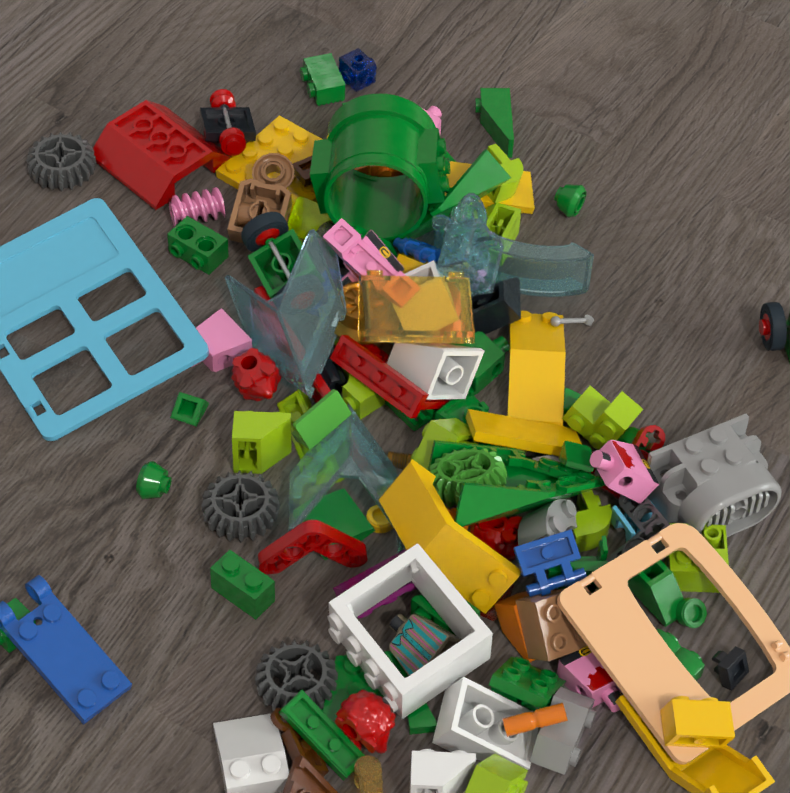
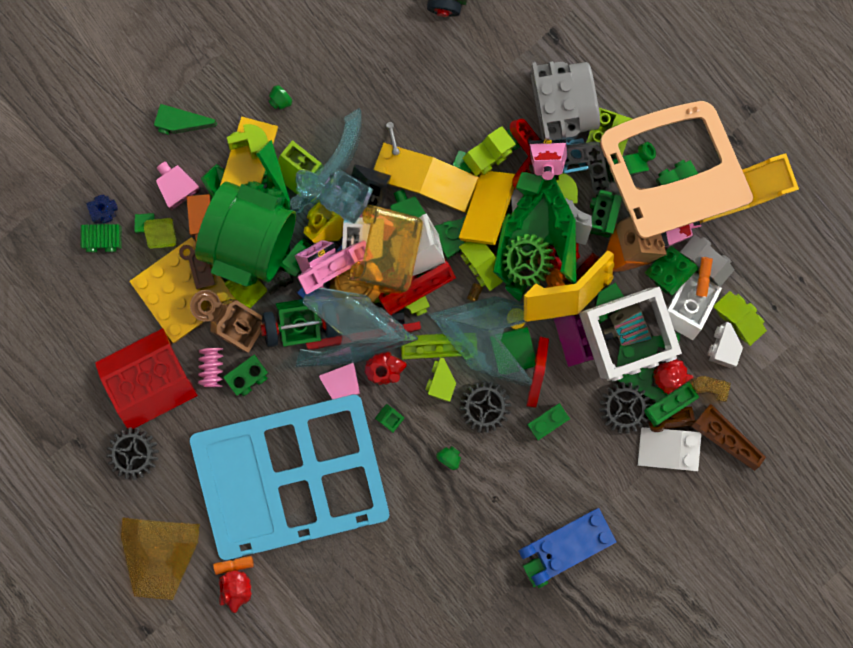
camera: 70 degrees left, 35 degrees up
plate [199,89,256,156] -> none
bright green panel [292,389,352,450] -> none
blue plate [393,237,461,270] -> none
blue plate [513,529,587,597] -> none
yellow brick [660,696,735,748] -> none
black tile [712,646,749,691] -> none

